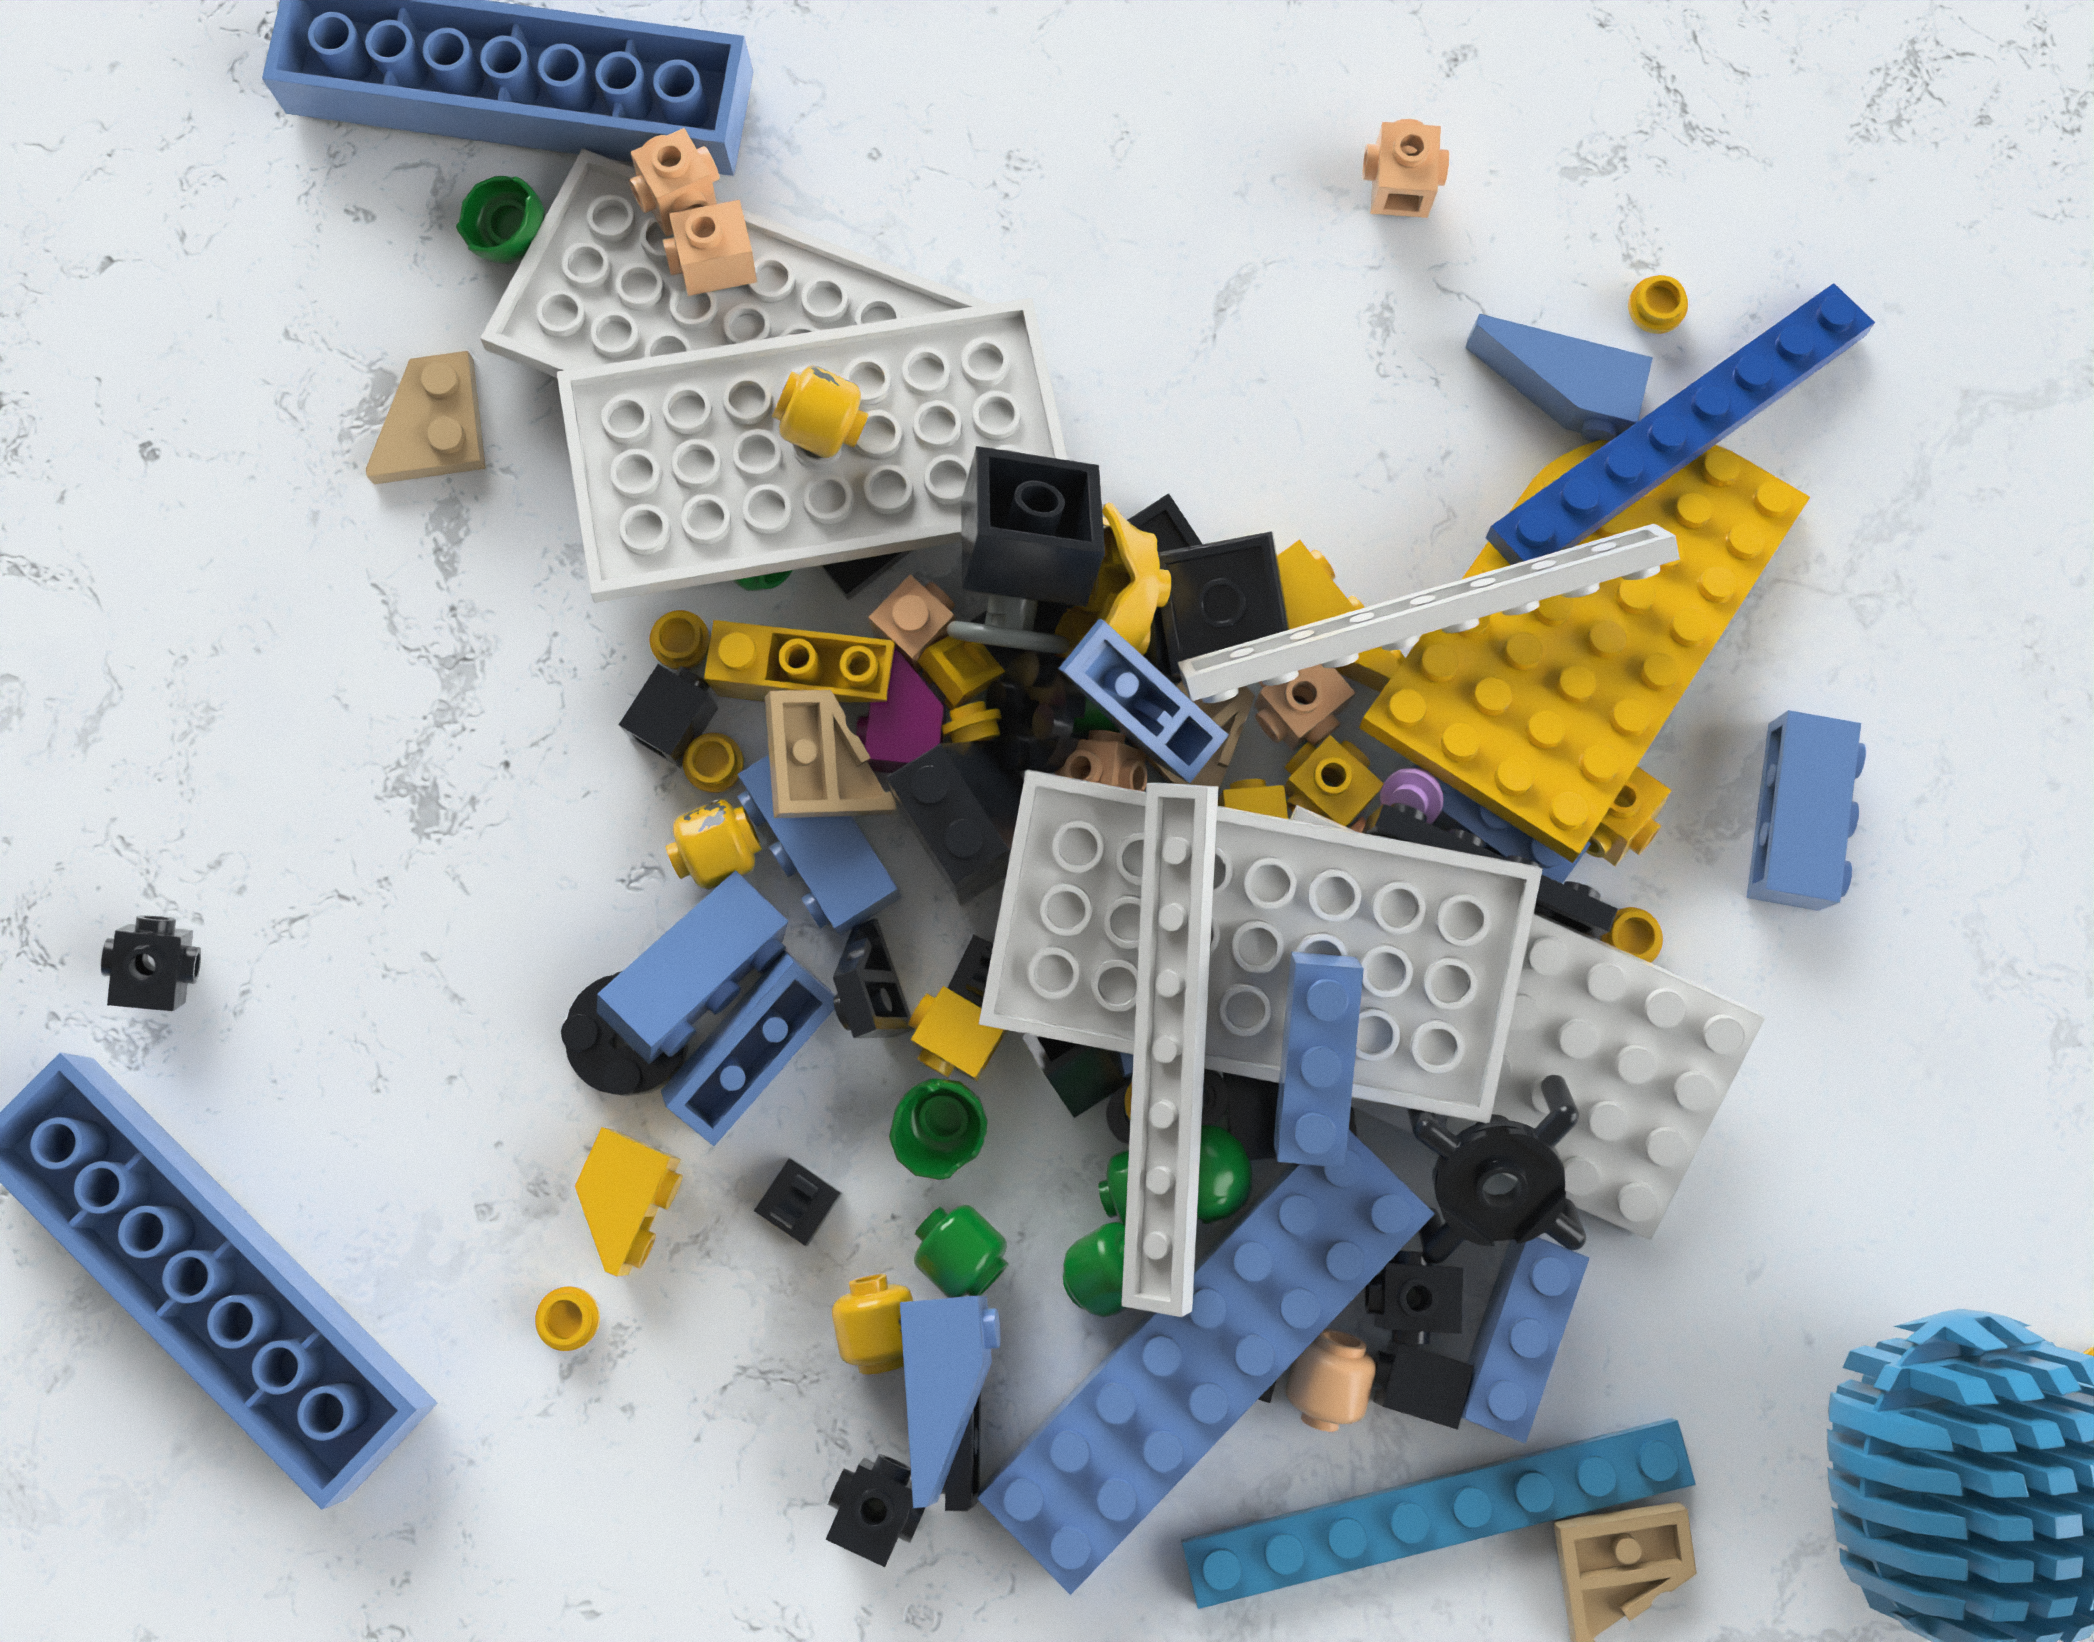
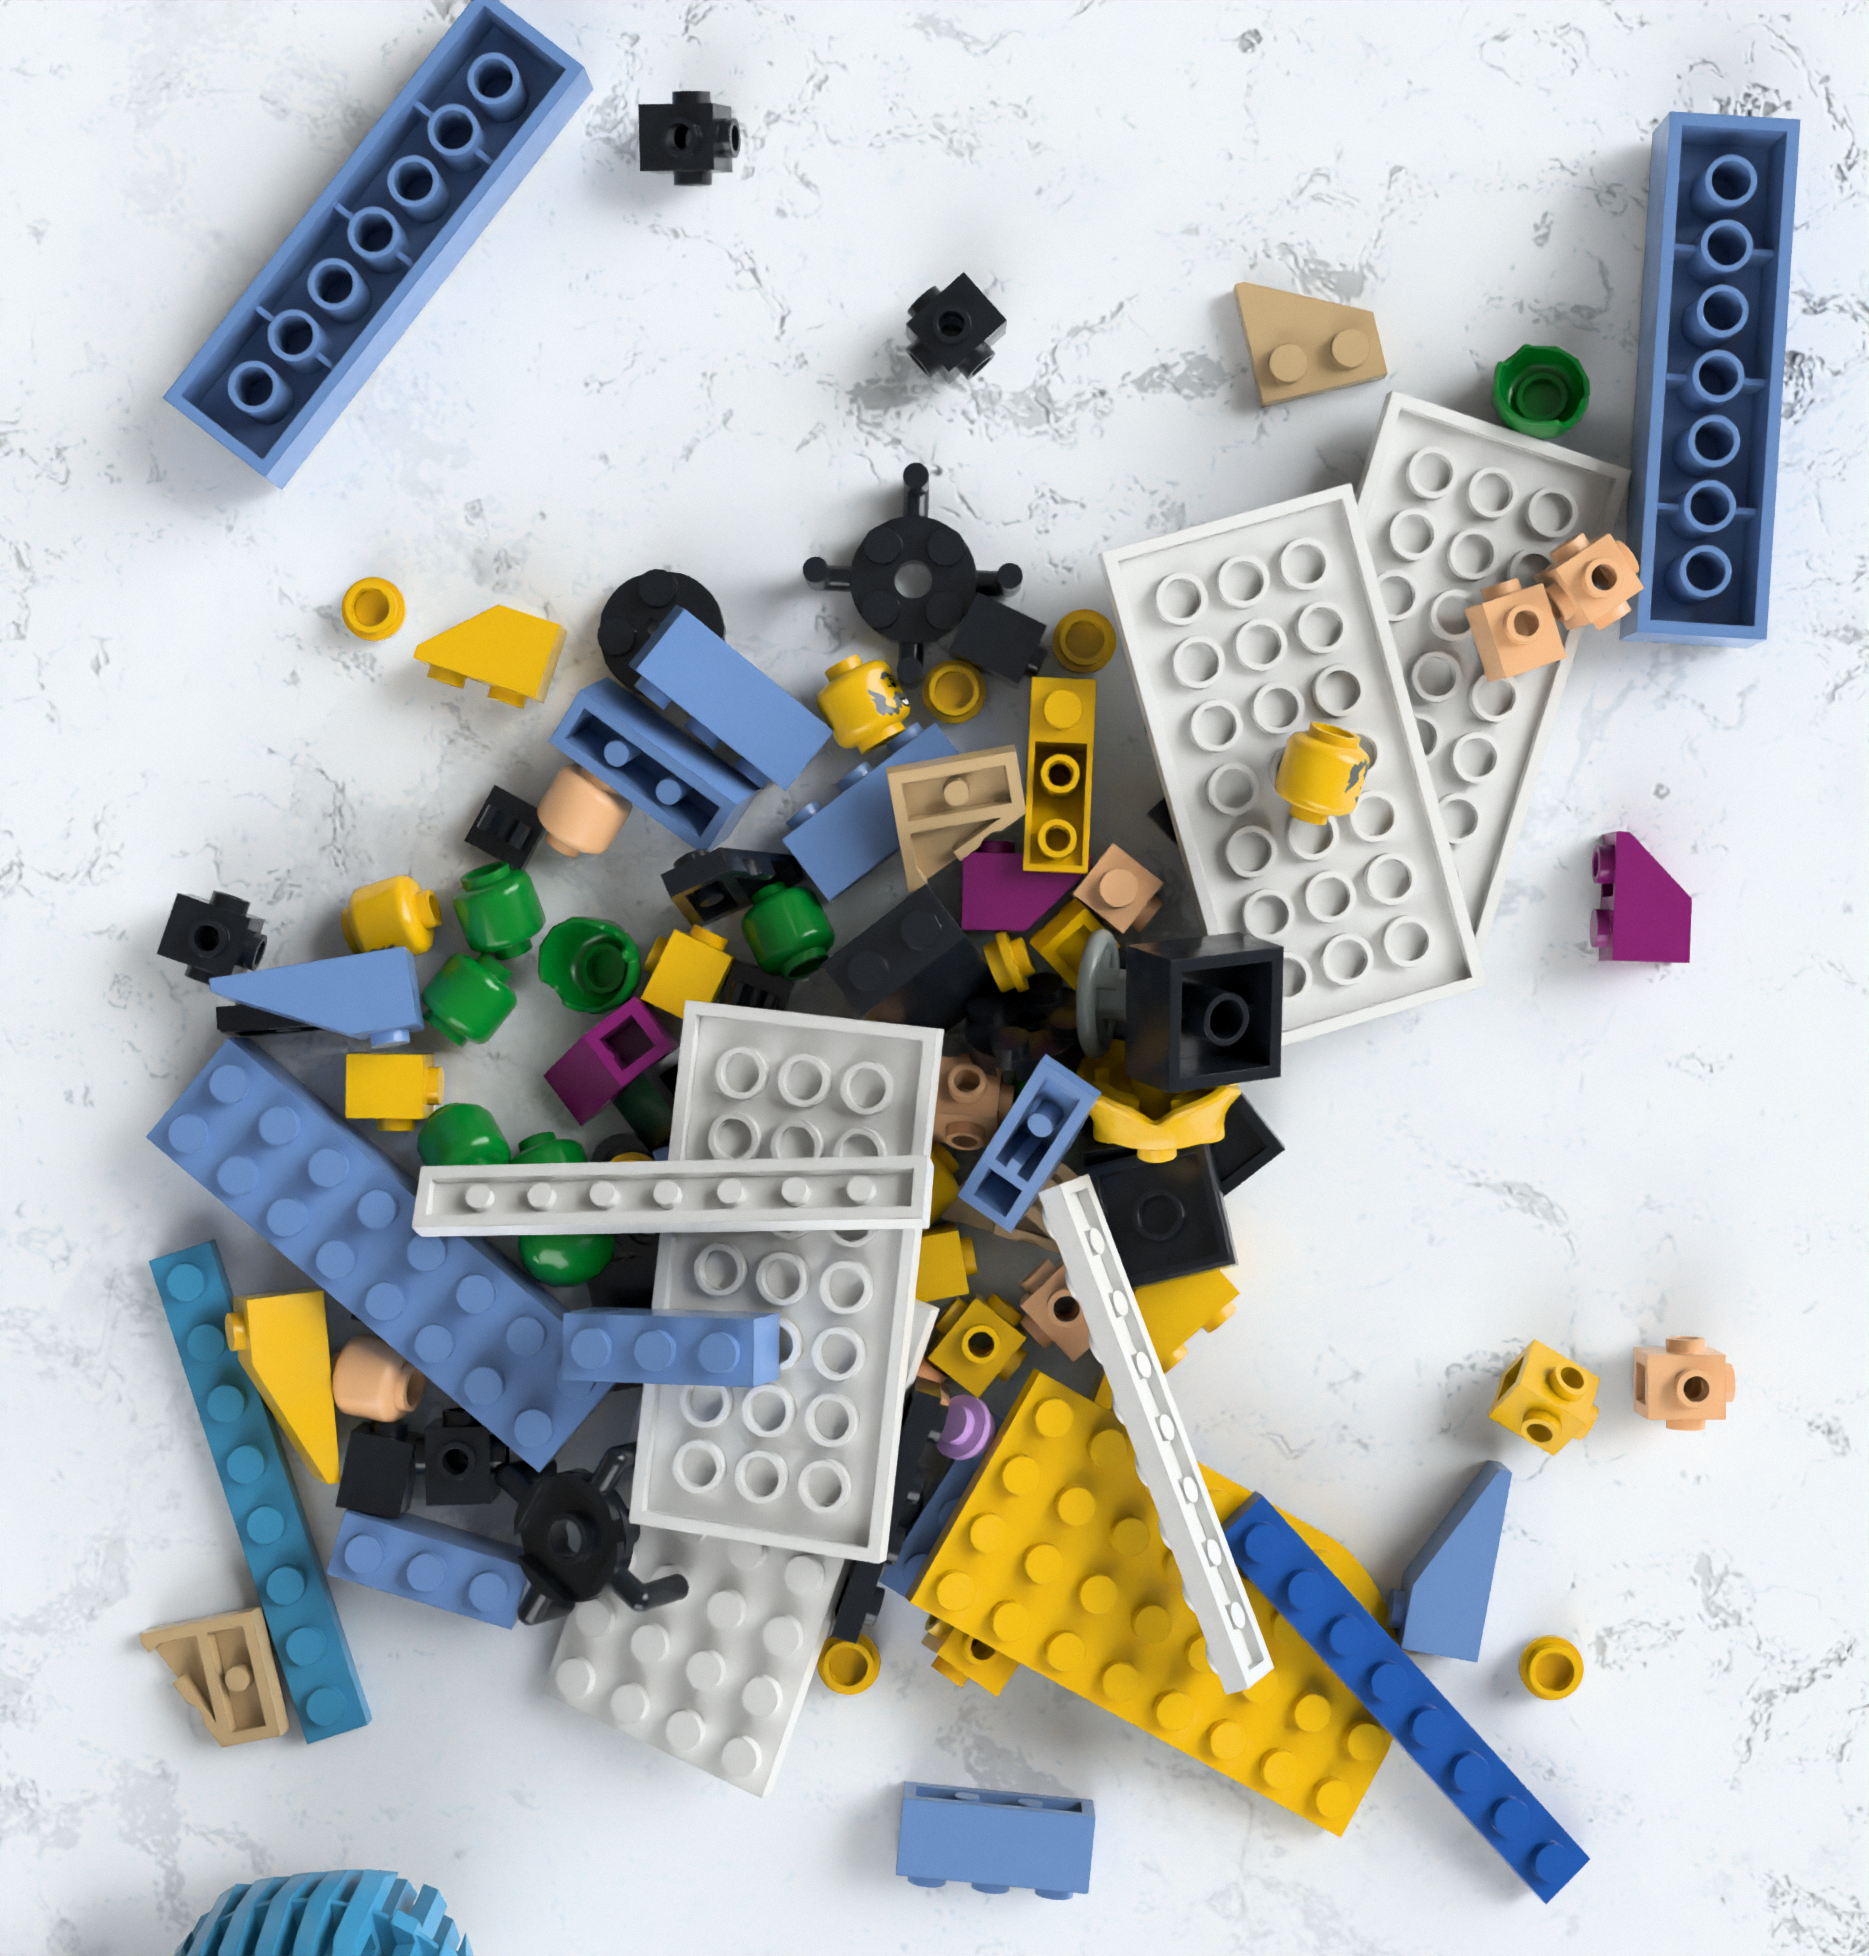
camera: 85 degrees right, 10 degrees up
none -> yellow slope [225,1287,341,1484]
none -> yellow brick [345,1052,444,1131]
none -> green head [452,861,546,961]
none -> light nougat head [537,763,633,858]
none -> magenta slope [543,997,680,1126]
none -> green head [741,882,835,982]
none -> black plate [803,463,1023,689]
none -> black brick [905,272,1007,384]
none -> yellow brick [1488,1339,1600,1456]
none -> magenta slope [1590,831,1692,963]

